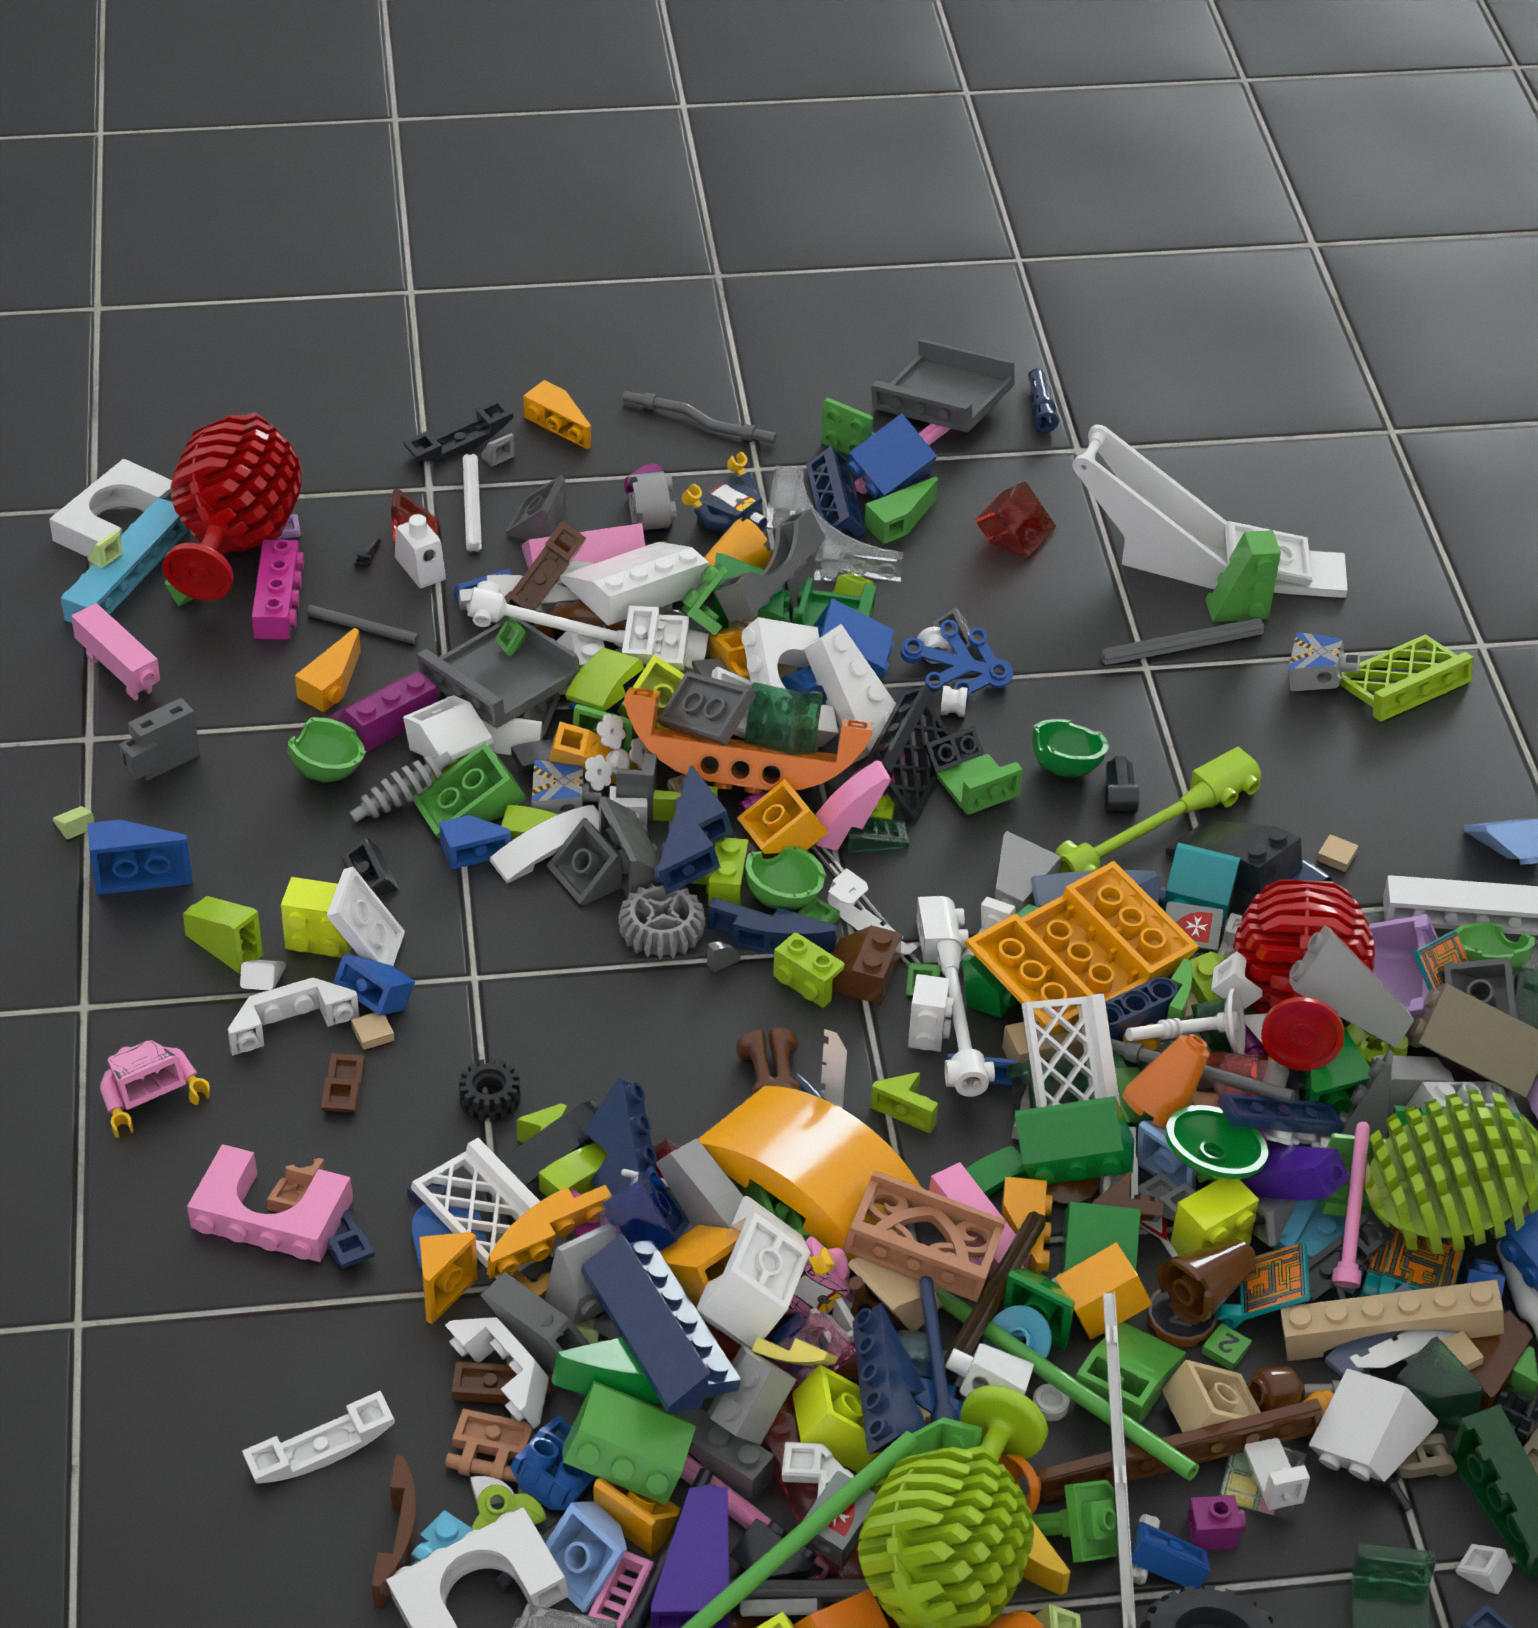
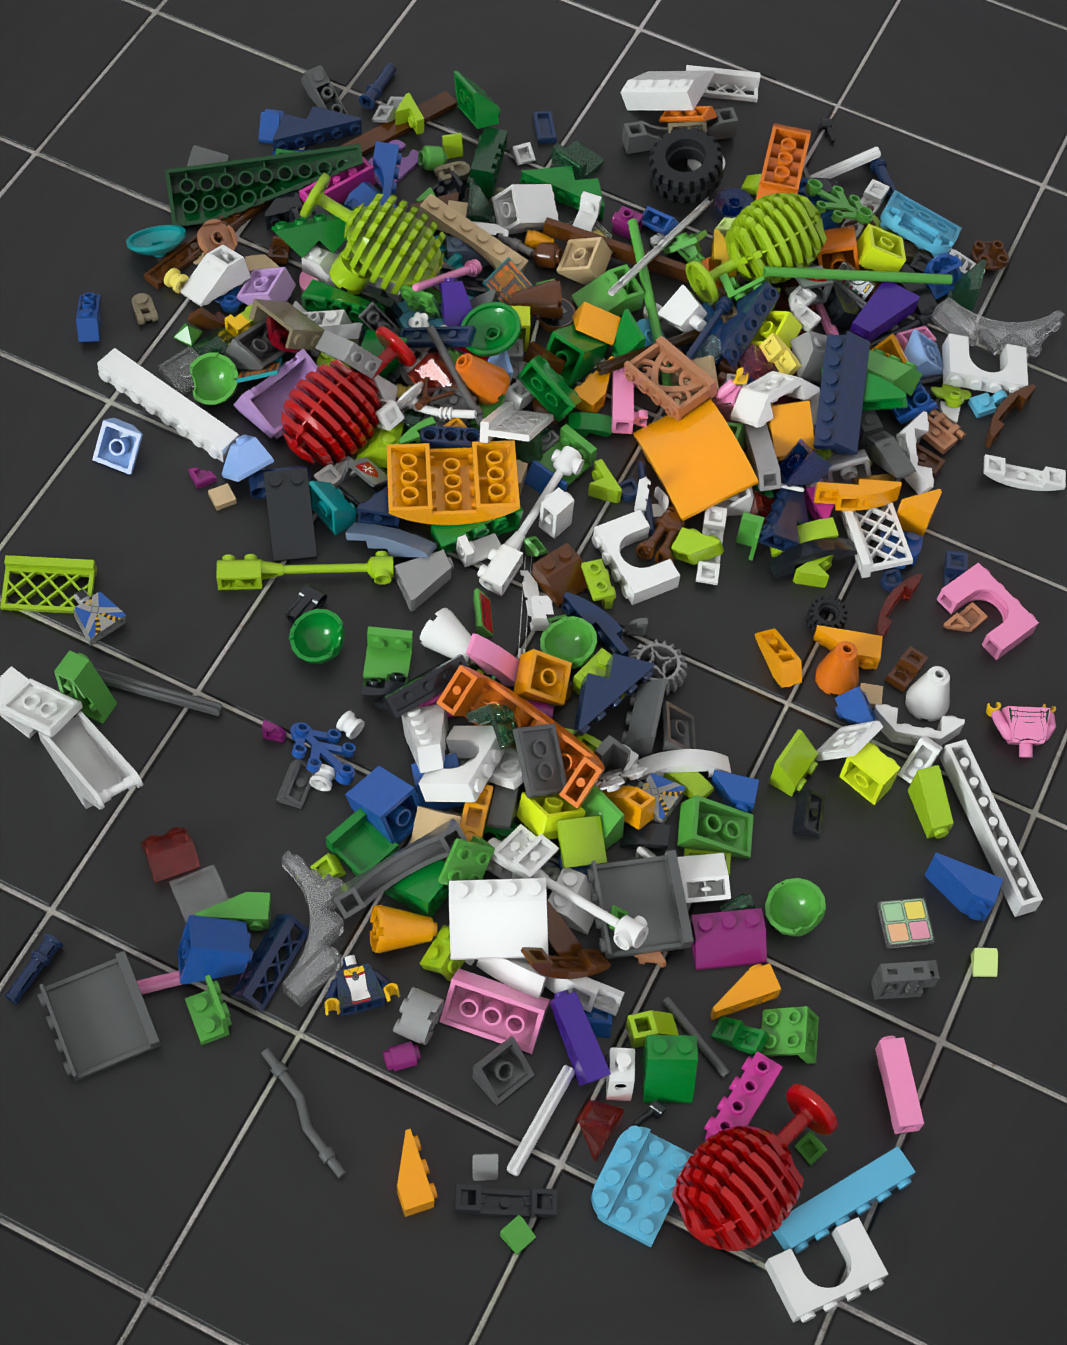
camera: 150 degrees left, 15 degrees up
yellowish green slope [88,530,123,568] -> none
light grey piece [349,751,453,822] -> none
none -> clear tile [169,865,229,923]
none -> magenta tile [188,468,217,489]
none -> light blue slope [222,434,274,482]
none -> magenta tile [262,720,287,743]
none -> reddish brown plant [415,377,454,410]
none -> white cone [420,608,476,666]
none -> slope [473,589,493,637]
none -> bright green slope [500,1215,536,1255]
none -> green slope [520,166,605,219]
none -> bright green bracket [537,424,597,486]
none -> dark purple slope [549,990,611,1087]
none -> medium azure plate [591,1126,693,1247]
none -> white arch [592,510,680,605]
none -> dark blue tile [618,477,638,502]
none -> lime slope [625,1010,679,1048]
none -> green slope [641,1035,698,1103]
none -> lime slope [671,527,724,565]
none -> white slope [696,506,727,585]
none -> green slope [711,1016,769,1055]
none -> clear green cone [719,893,756,912]
none -> bright green panel [736,512,765,561]
none -> light orange slope [755,628,802,688]
none -> bright green bracket [761,1006,819,1064]
none -> lime slope [769,729,818,797]
none -> light orange slope [813,625,883,669]
none -> orange cone [815,641,859,696]
none -> clear red slope [874,573,923,640]
none -> tile [877,897,935,949]
none -> white cone [905,666,950,721]
none -> white brick [939,740,1043,917]

